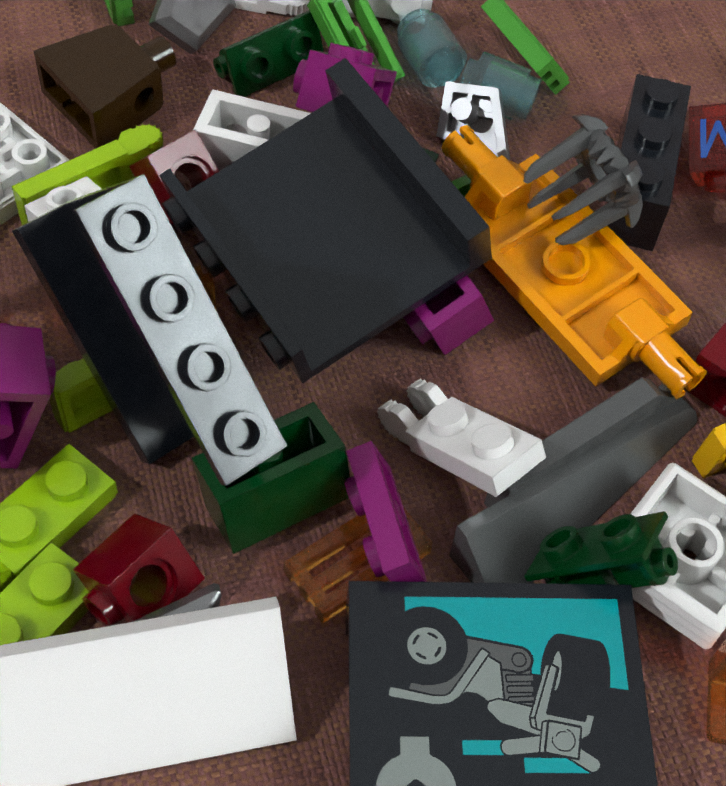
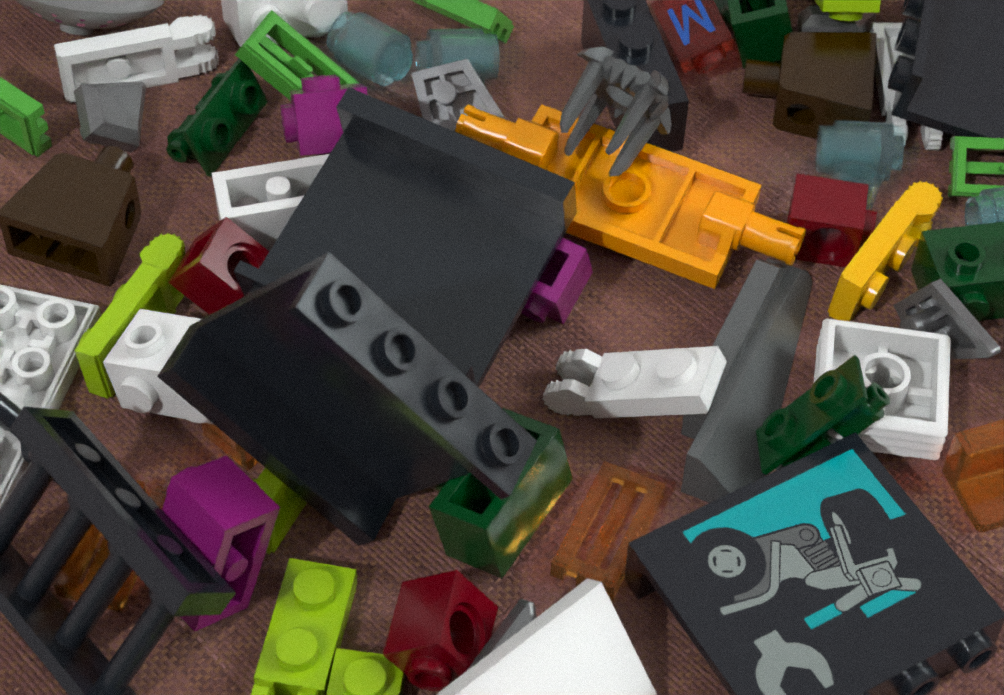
camera: 25 degrees left, 5 degrees down
magenta plate [345,441,427,582] -> none

